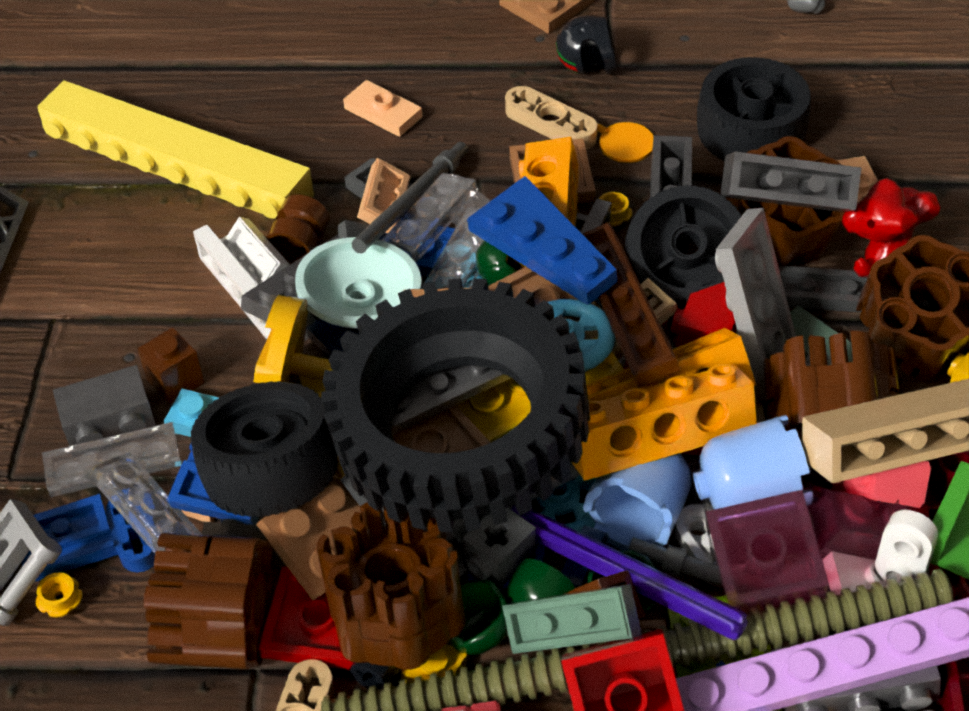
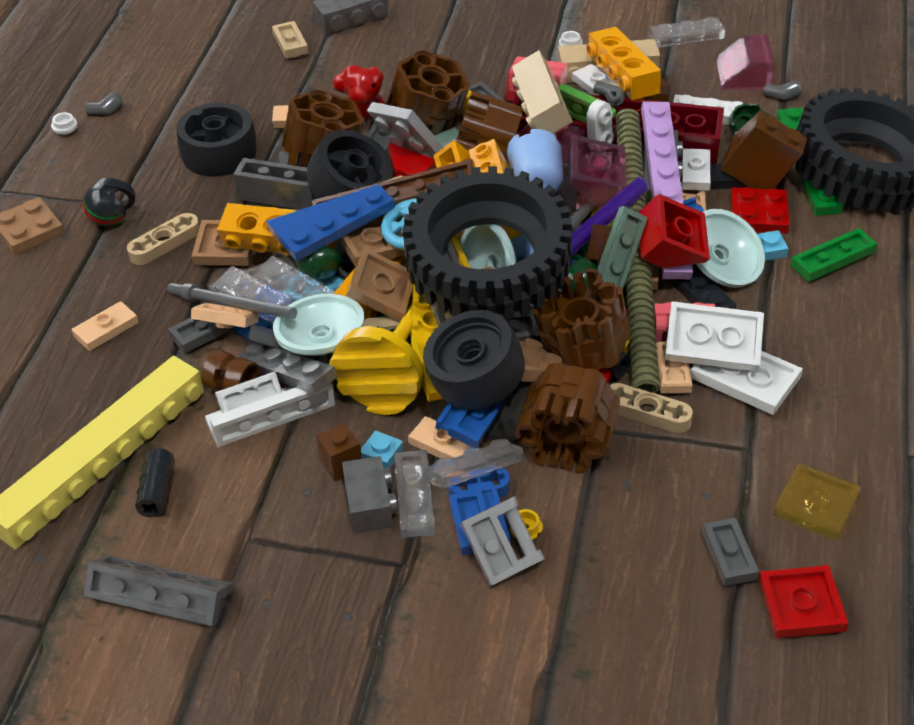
camera: 80 degrees left, 5 degrees down
light orange piece [597,122,653,163] -> none
flat silver brick [721,152,862,212] -> none
none -> black axle [135,448,175,517]

